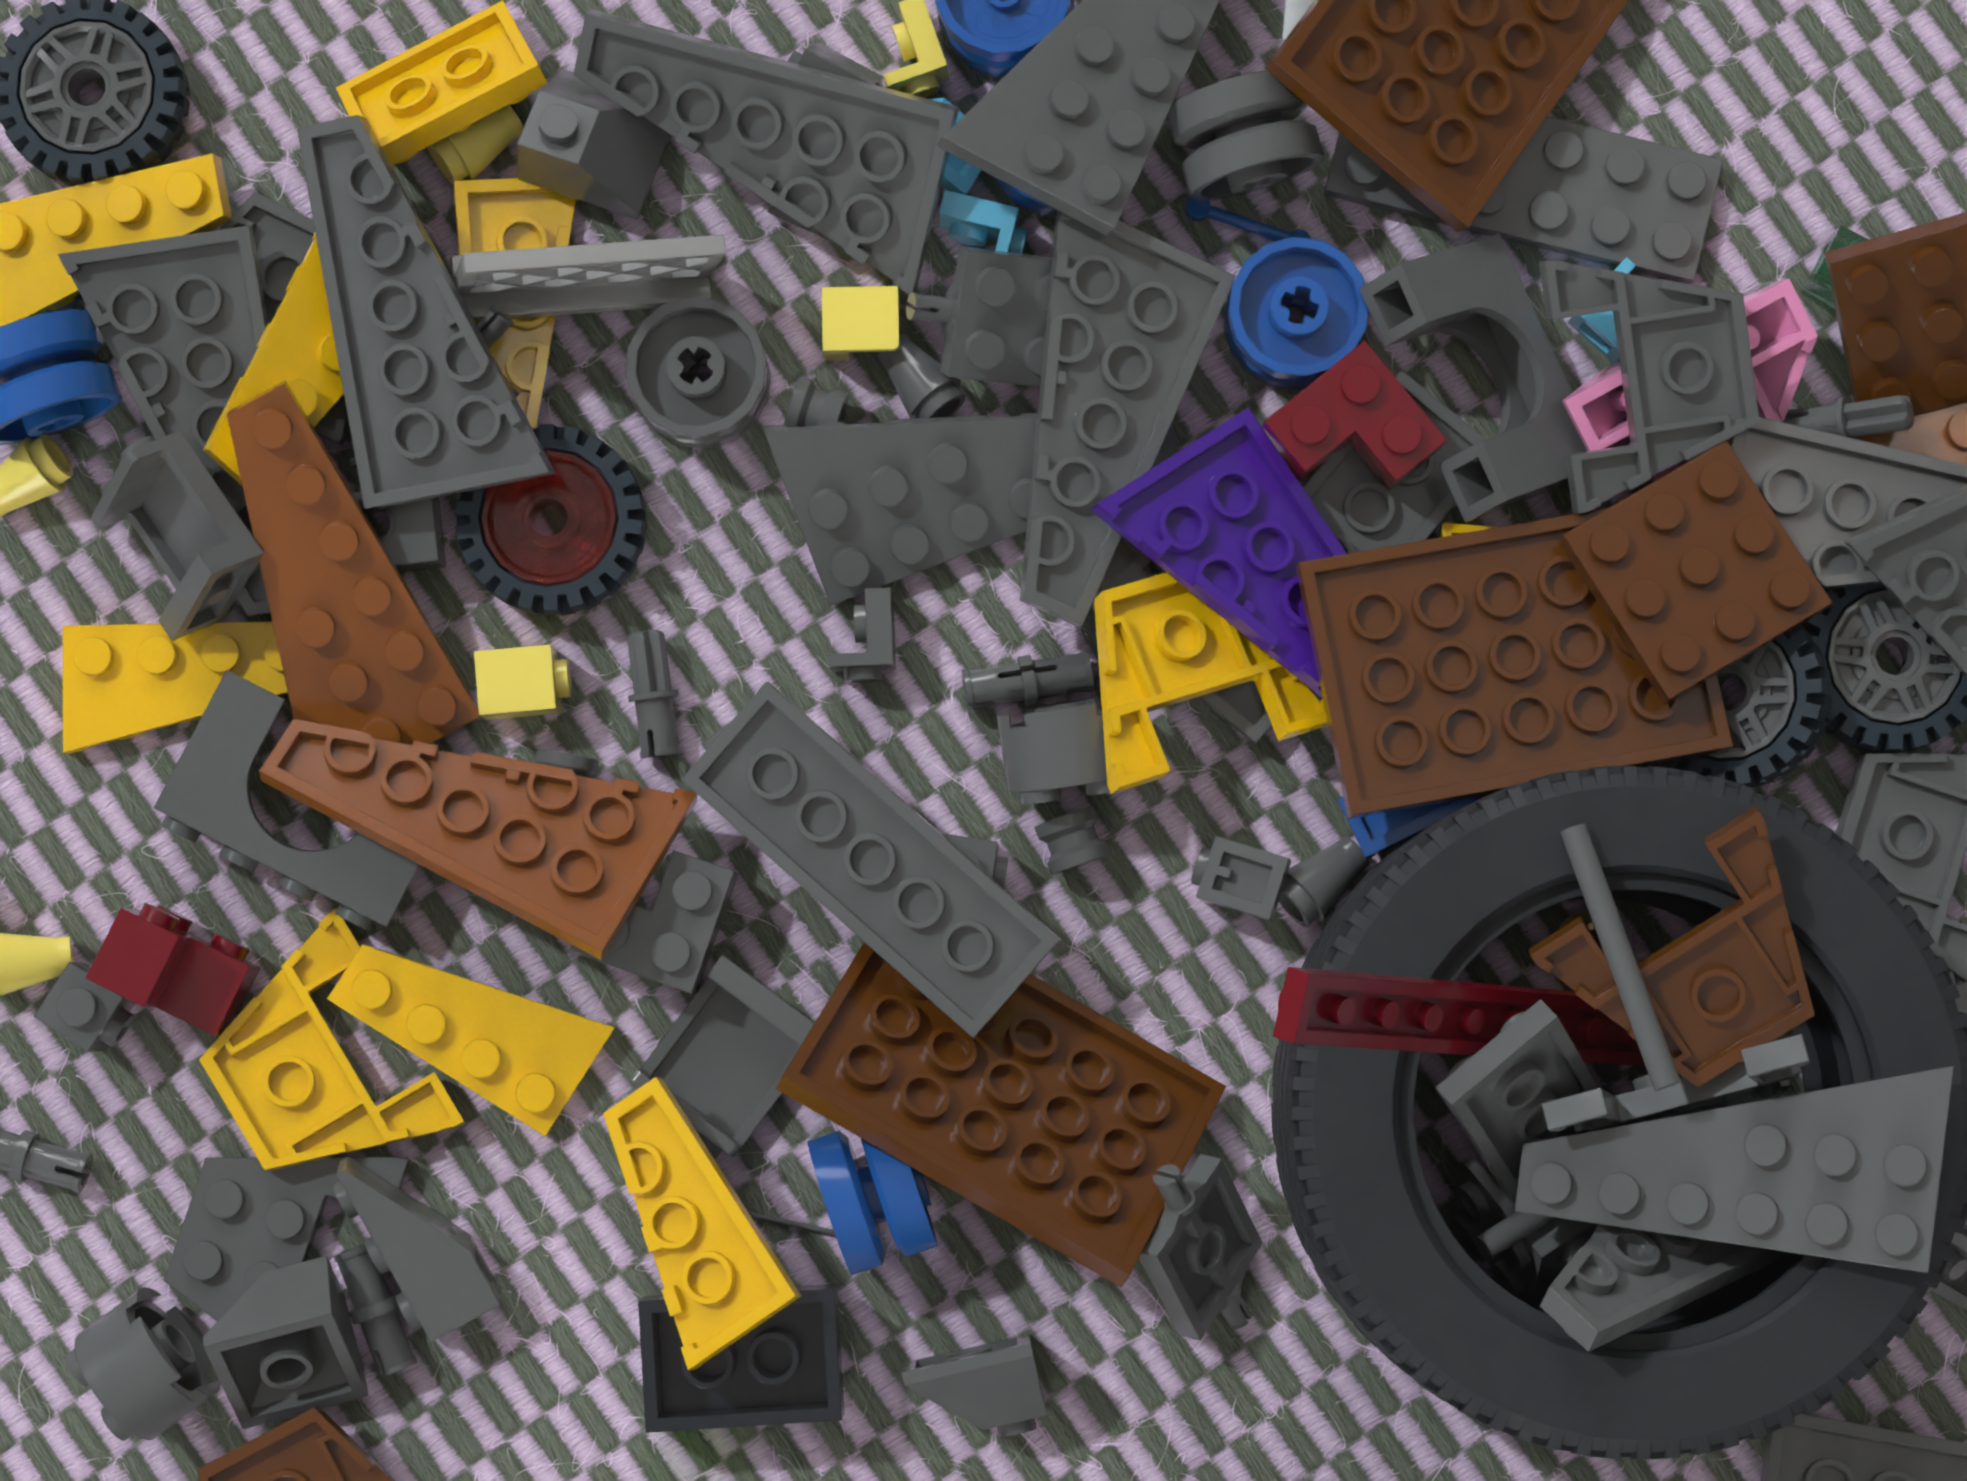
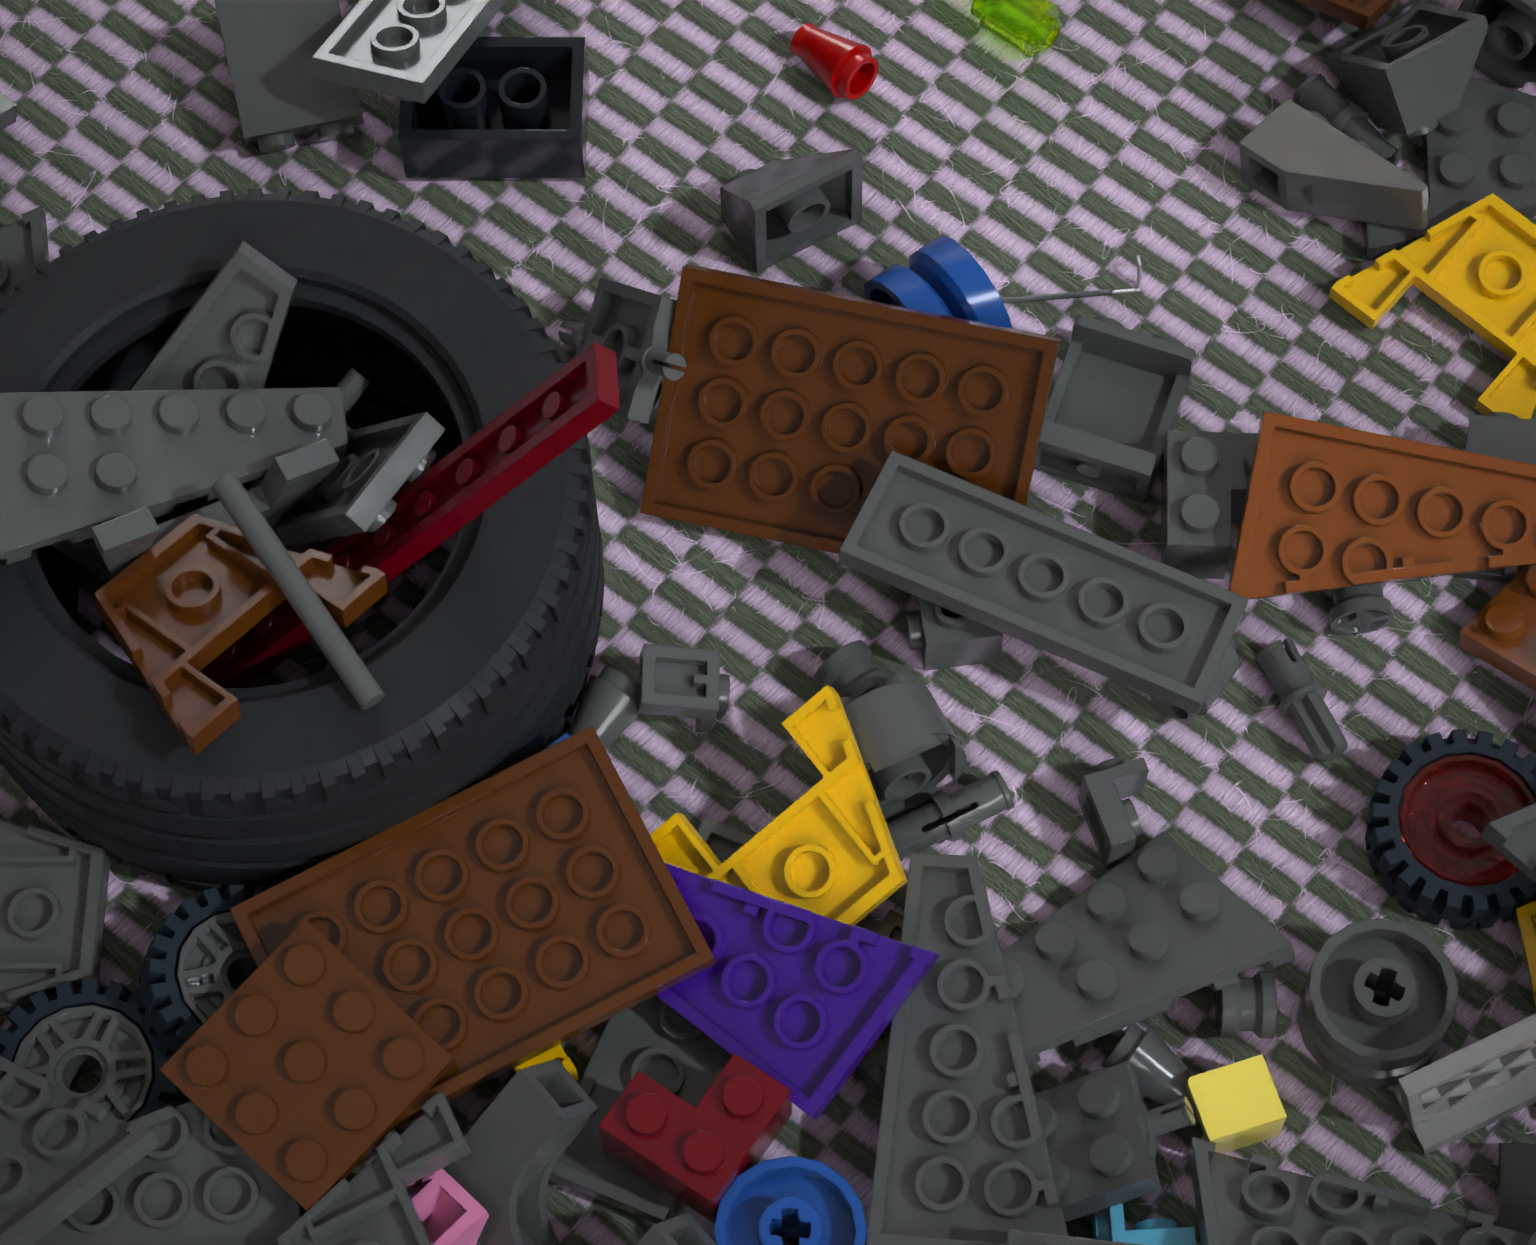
camera: 165 degrees right, 20 degrees down
yellow wing [327,944,615,1136] -> none
light yellow brick [474,644,572,720] -> none
yellow wing [603,1077,801,1370] -> none
black brick [638,1284,845,1433] -> none

